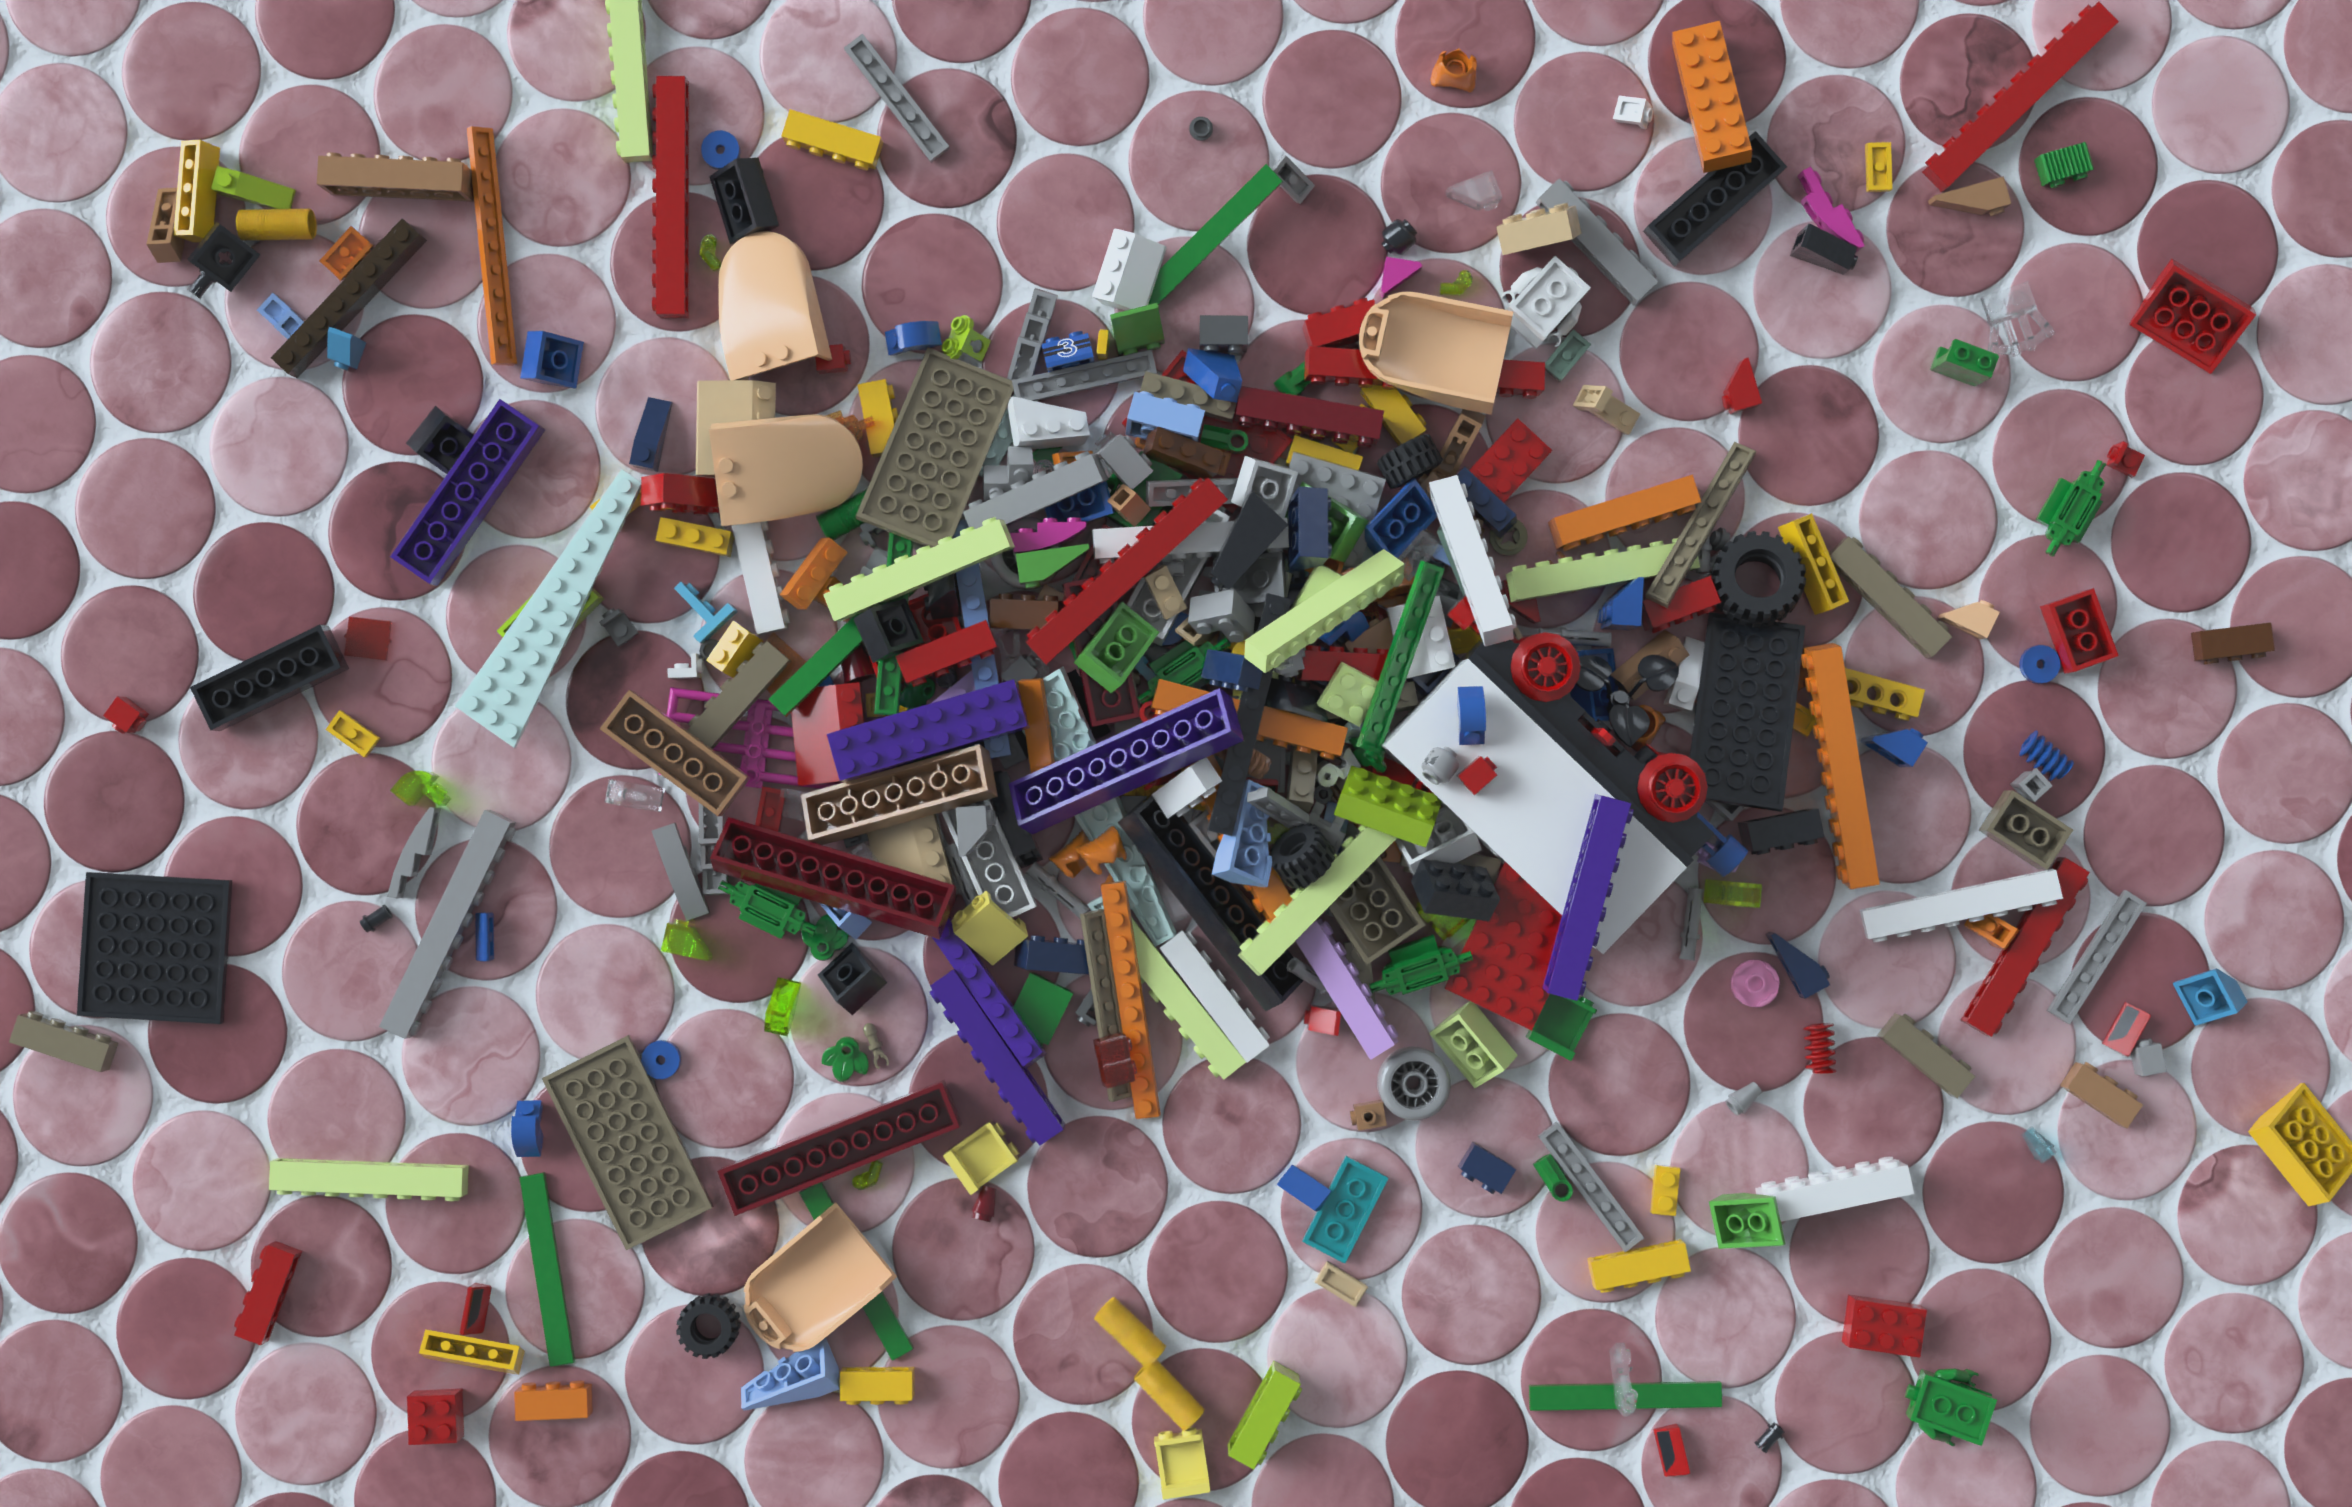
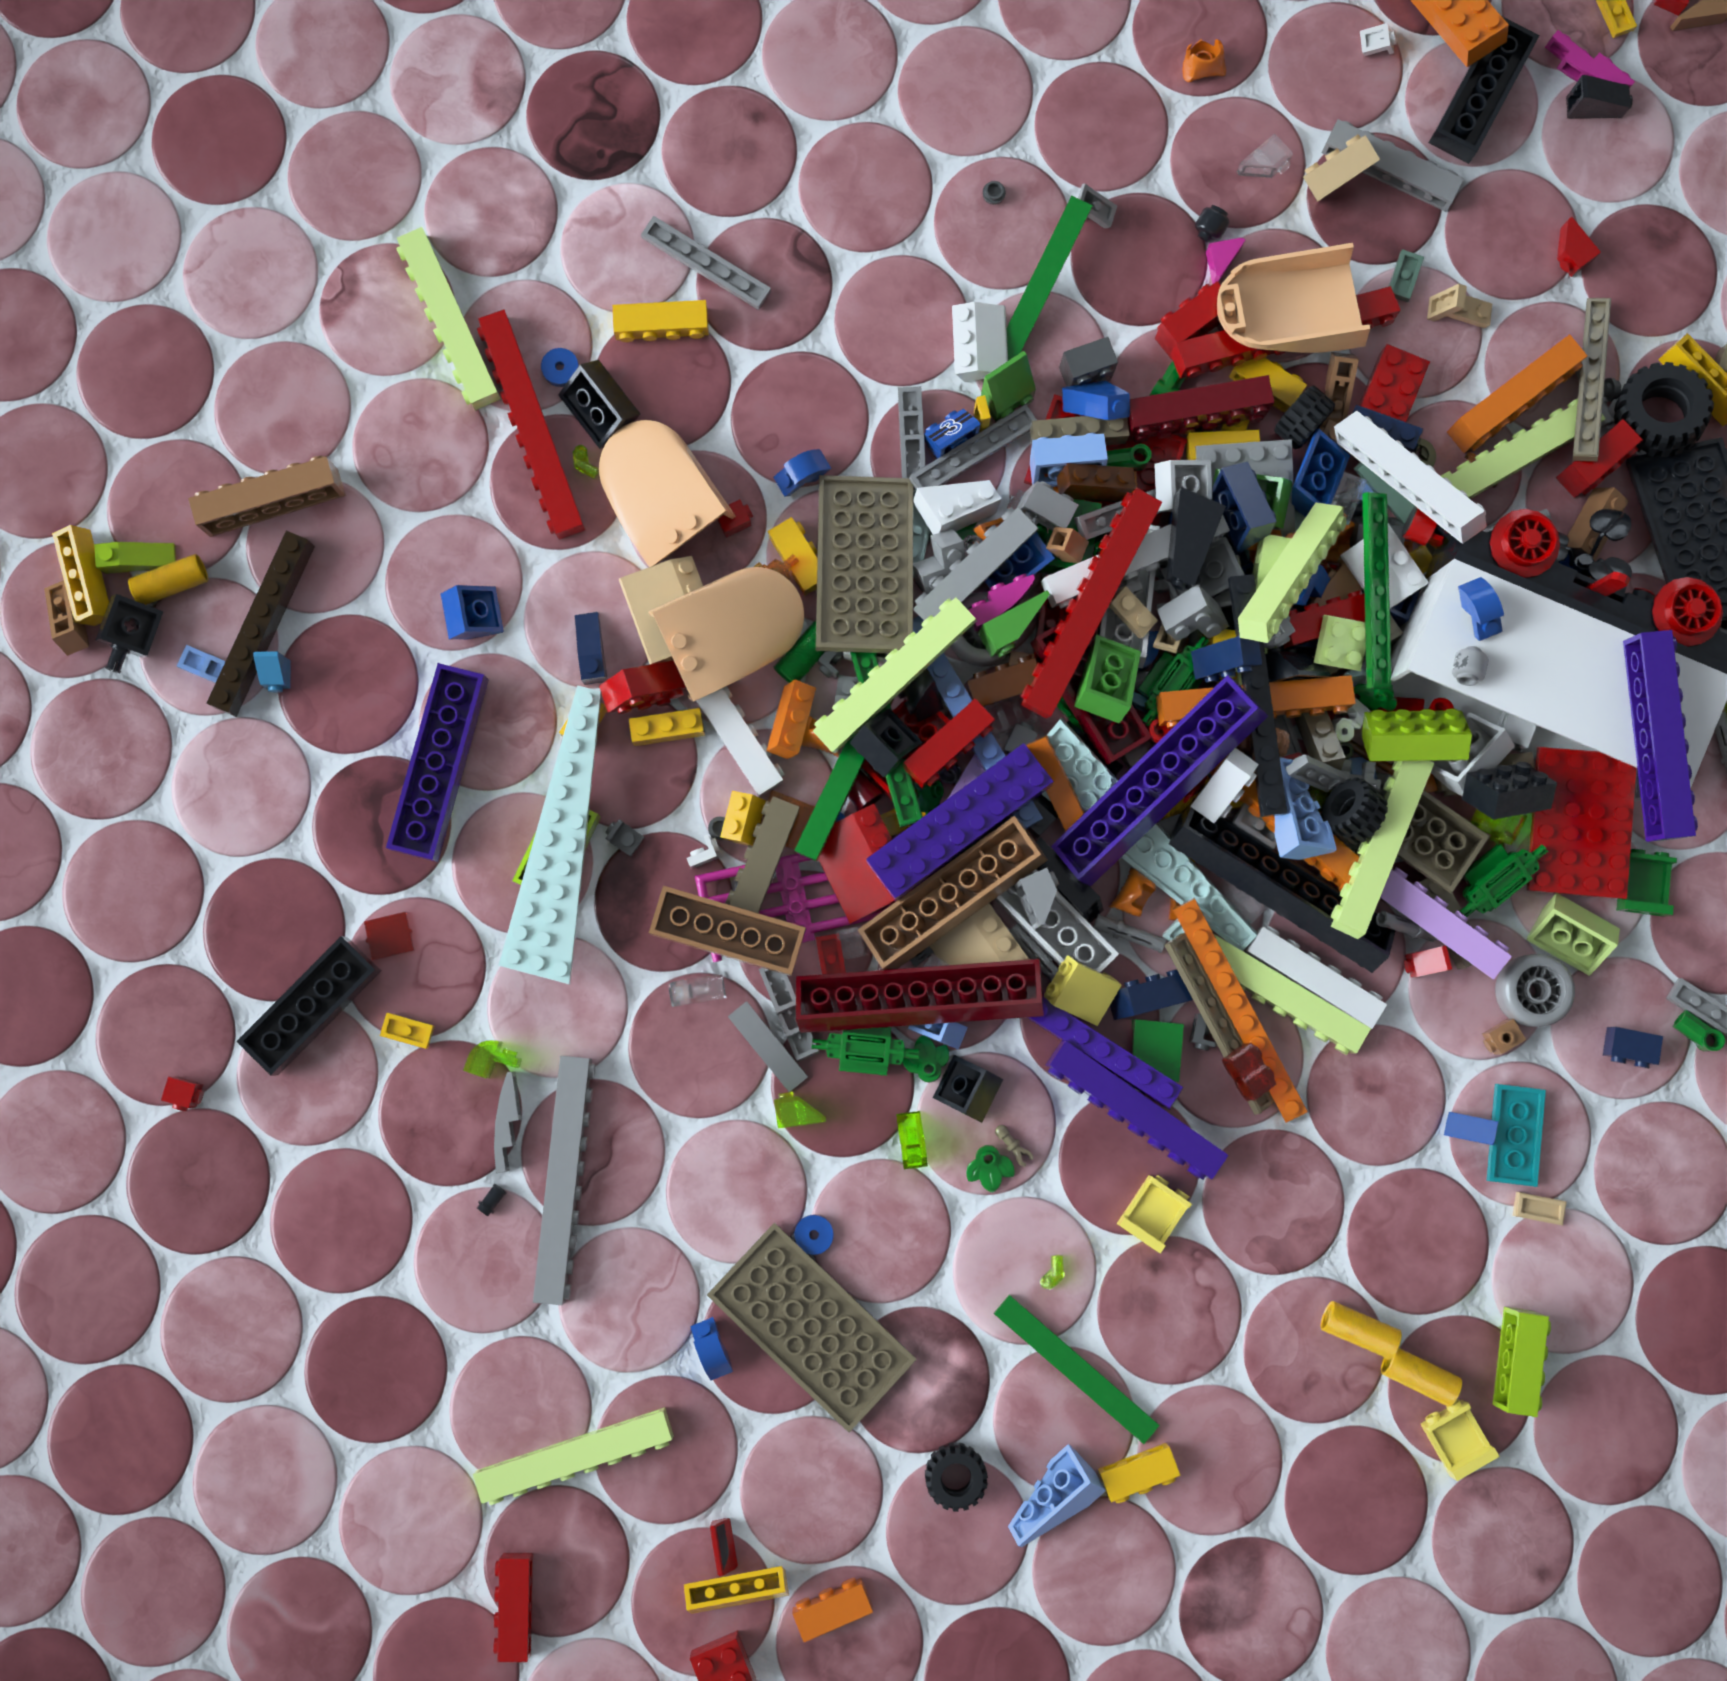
camera: 25 degrees left, 5 degrees down
dark tan brick [9,1011,118,1072] -> none
black plate [77,872,232,1024] -> none
orange bracket [319,226,374,281] -> none
black slope [406,406,474,474] -> none
orange plate [467,126,517,366] -> none
blue slope [475,912,494,961] -> none
green tile [519,1172,575,1367] -> none
medium azure bracket [674,582,738,644] -> none
brick [717,1079,962,1216] -> none
light nougat windscreen [743,1202,897,1352] -> none
lime bracket [942,315,991,361] -> none
dark red cone [971,1186,996,1222] -> none
orange hair [1075,826,1127,875] -> none
clear neon green arm [1440,270,1473,295] -> none
red brick [1456,756,1497,795] -> none
white torso [1501,256,1591,349] -> none
blue slope [1597,577,1644,631] -> none
white slope [1664,636,1704,712] -> none

